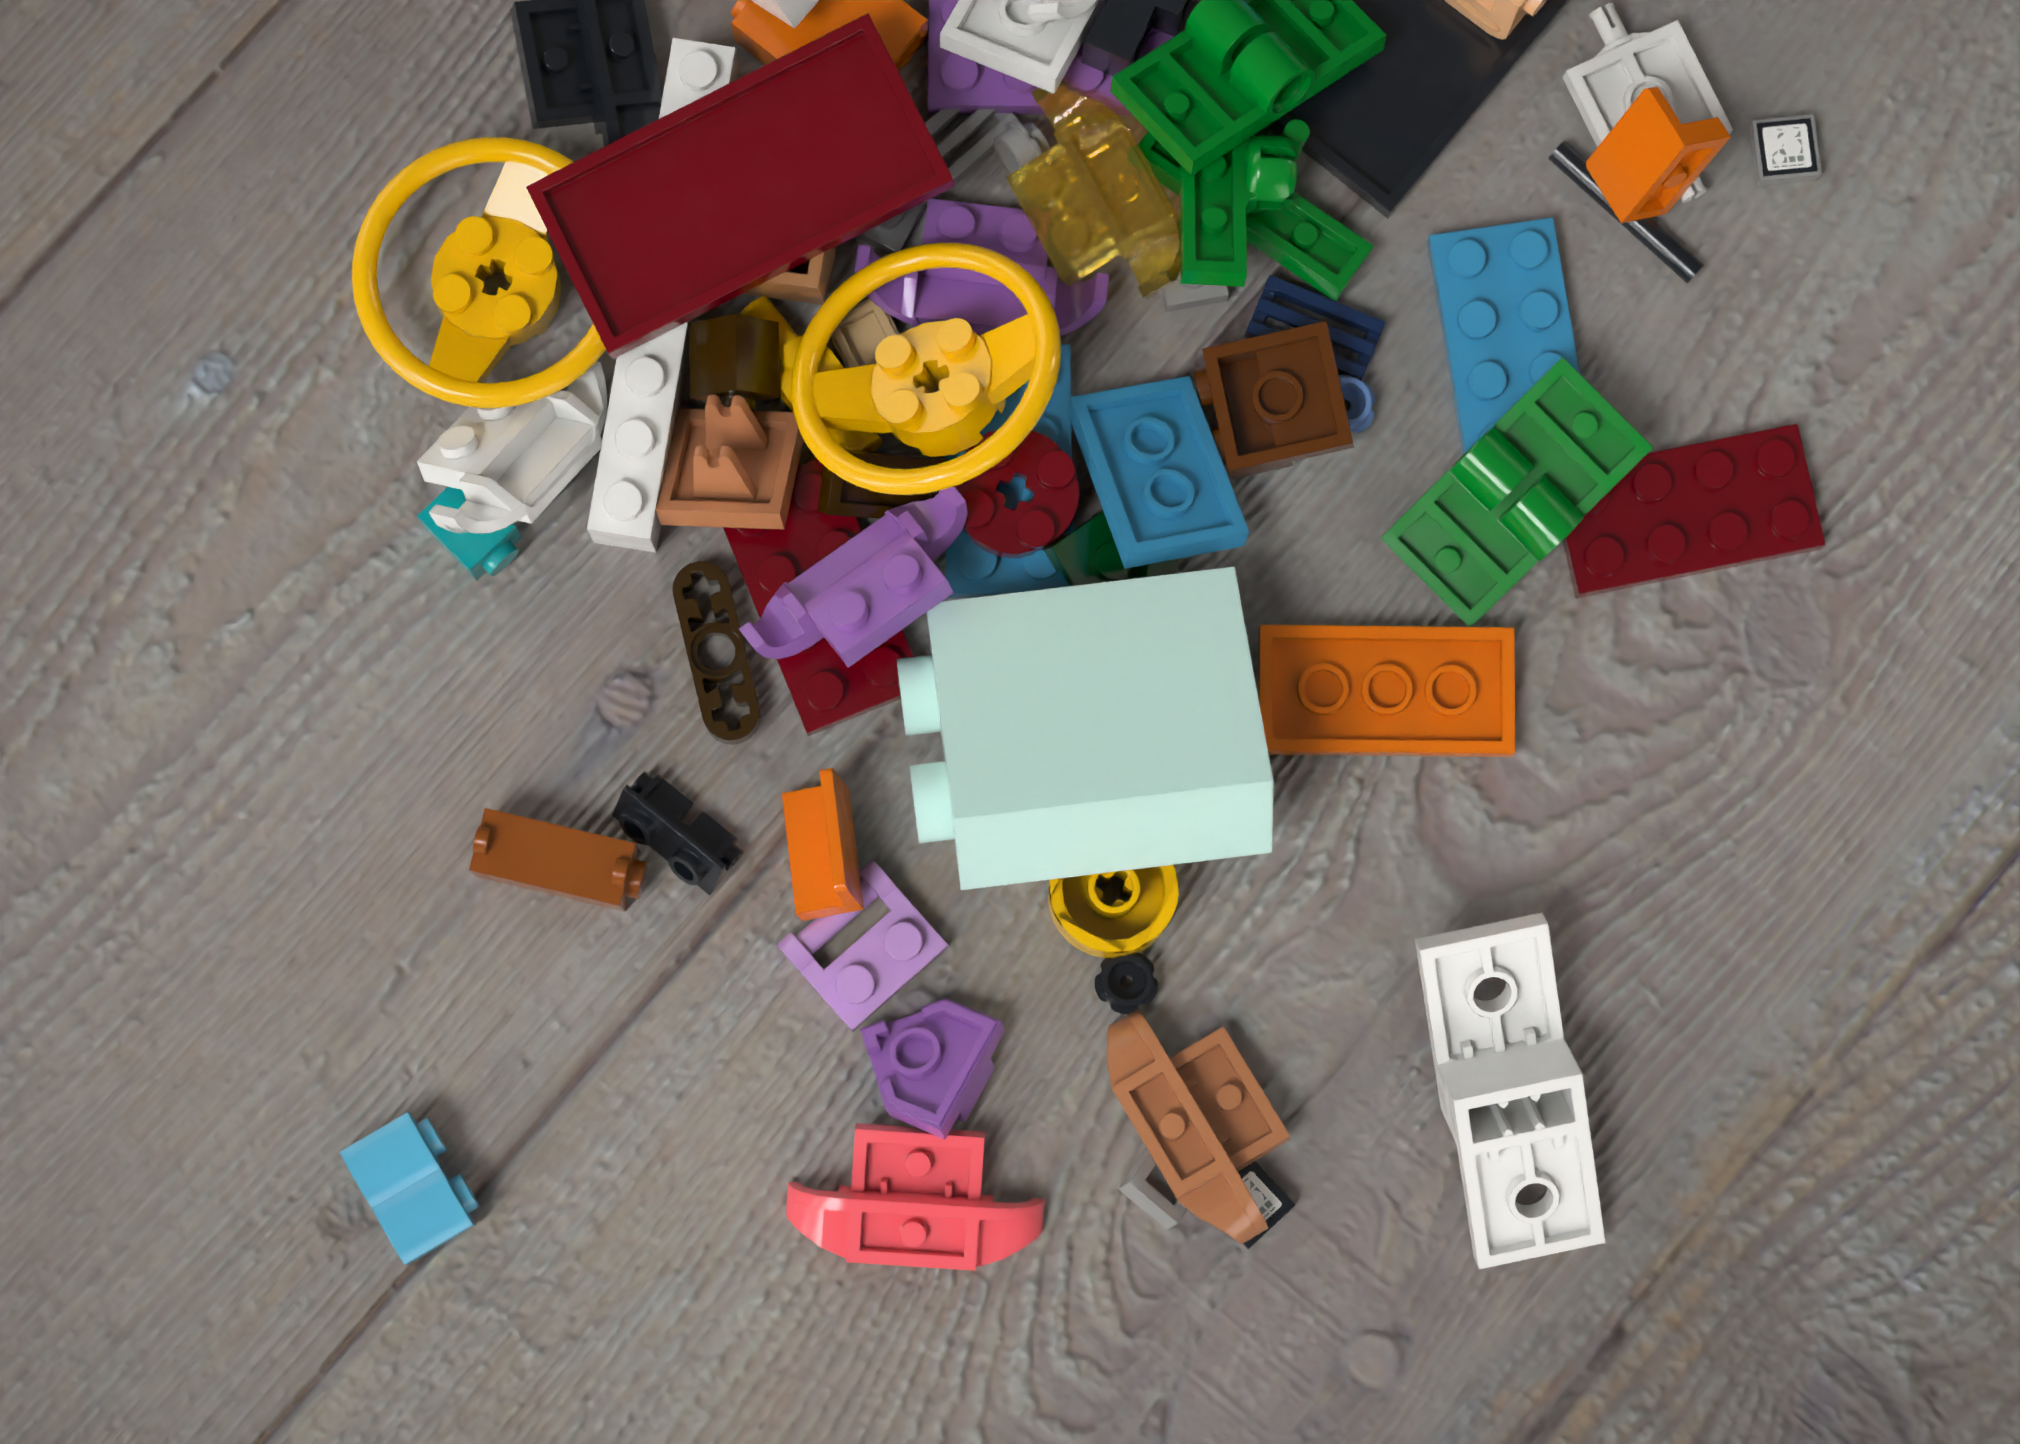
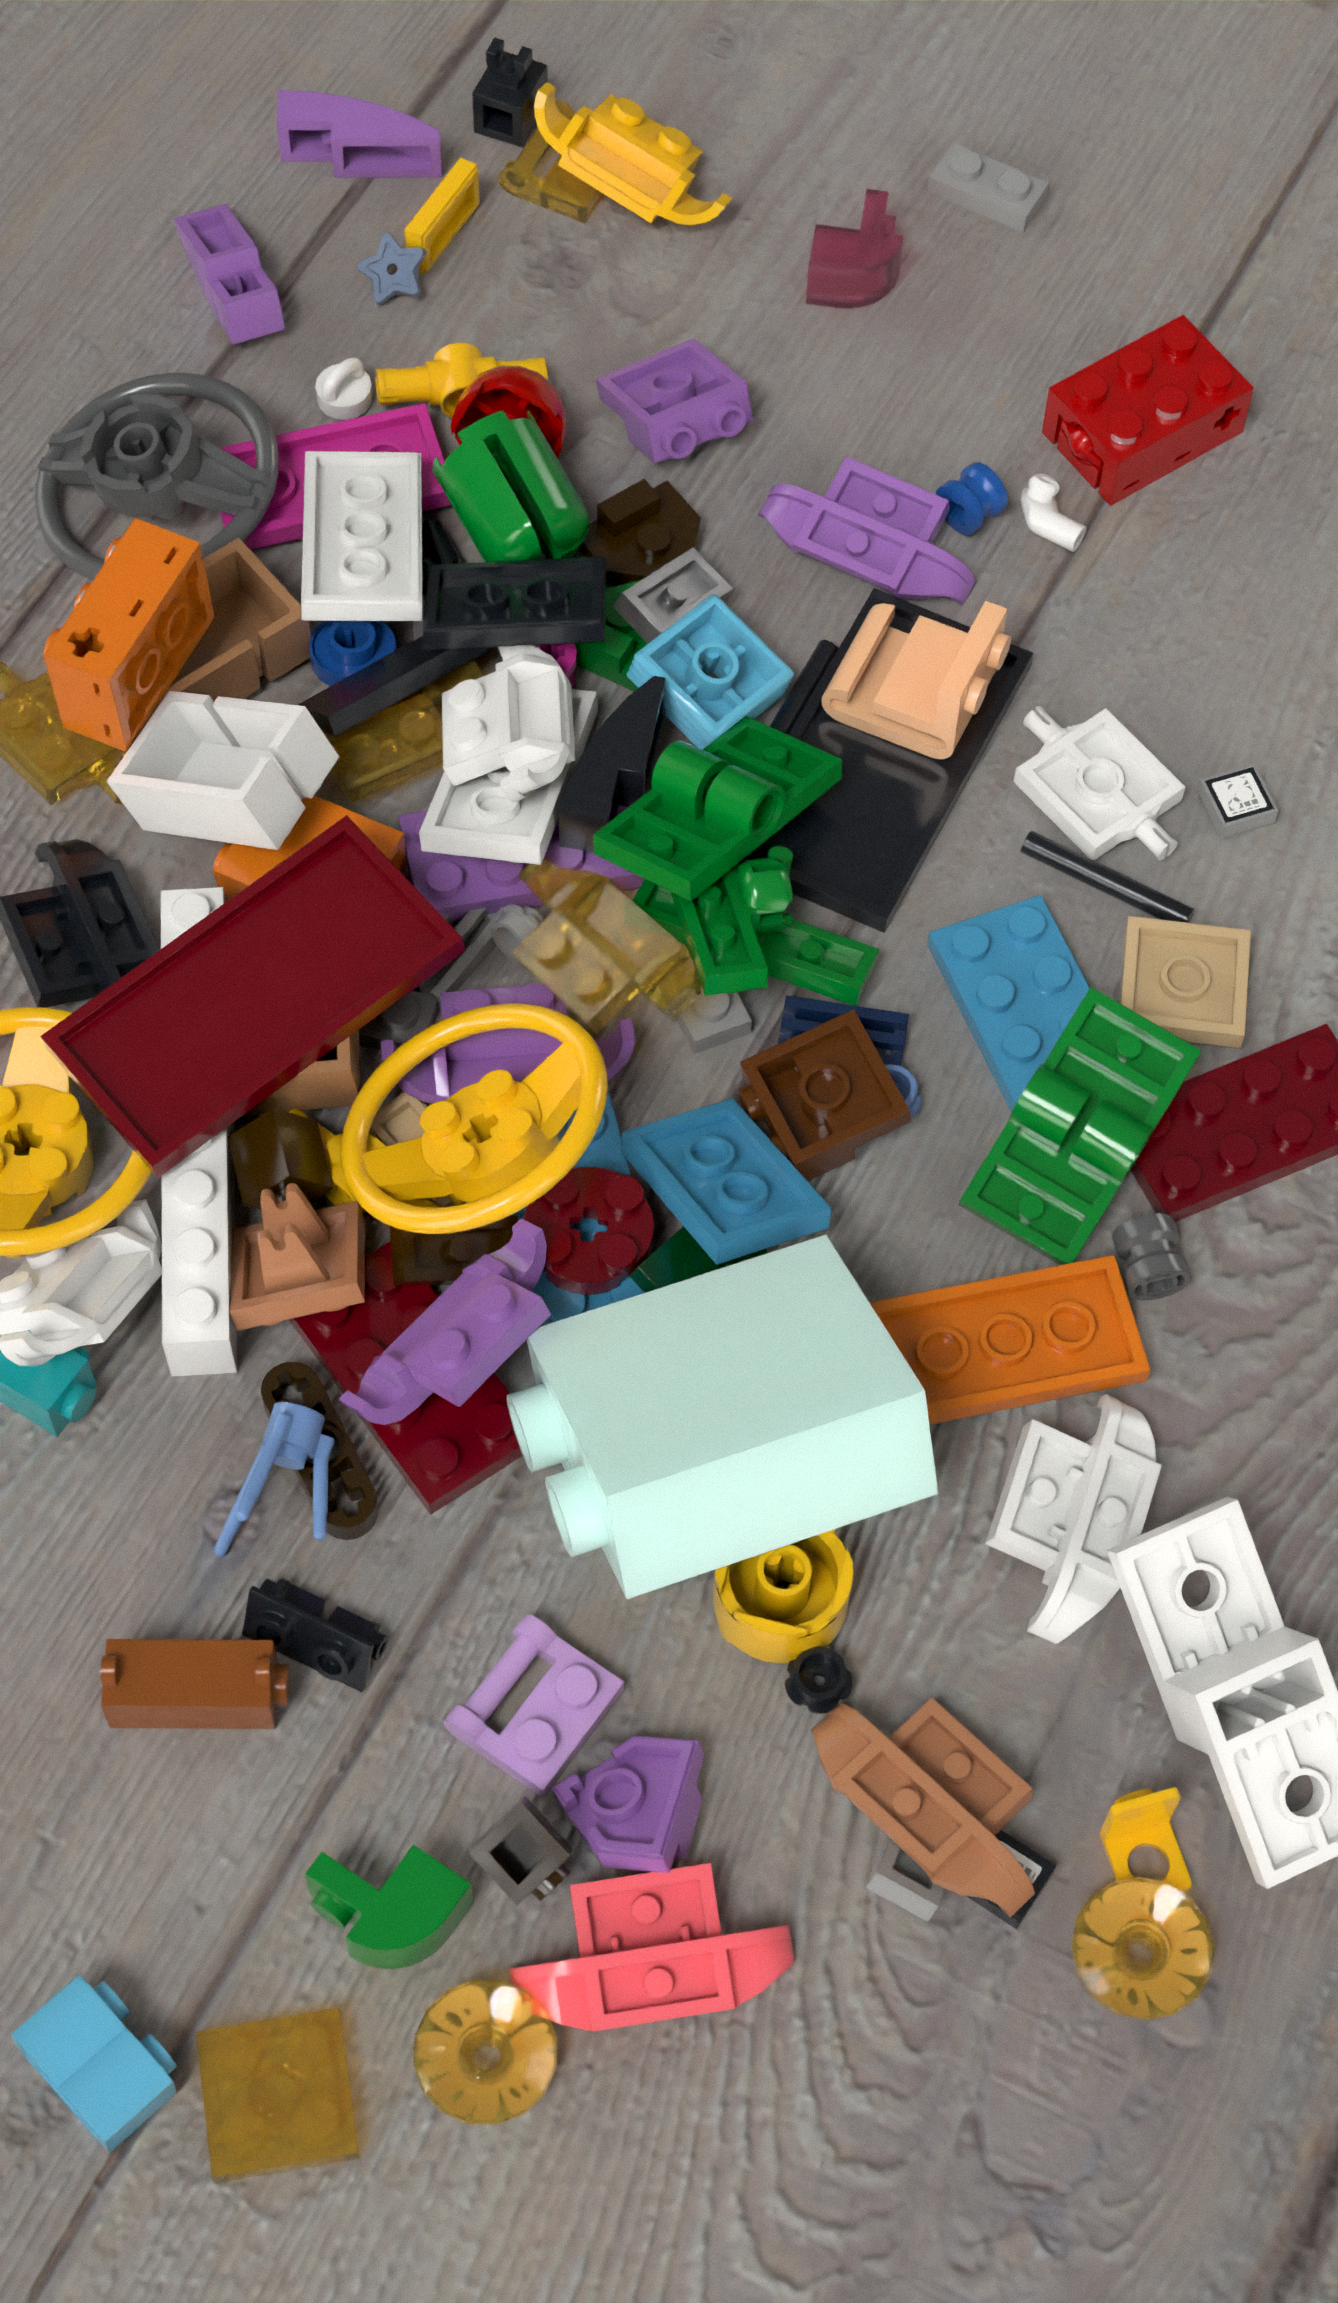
camera: 10 degrees left, 20 degrees down
orange panel [782,767,864,921] -> none
orange panel [1586,86,1731,223] -> none
none -> clear yellow plate [196,2008,360,2184]
none -> medium blue plant [214,1402,335,1557]
none -> green brick [304,1844,474,1969]
none -> clear yellow dish [413,1979,557,2125]
none -> dark brown brick [469,1796,572,1906]
none -> white plate [985,1394,1162,1645]
none -> clear yellow dish [1071,1877,1215,2021]
none -> yellow bracket [1099,1787,1192,1905]
none -> dark grey wheel [1112,1213,1191,1300]
none -> tan plate [1119,916,1251,1048]

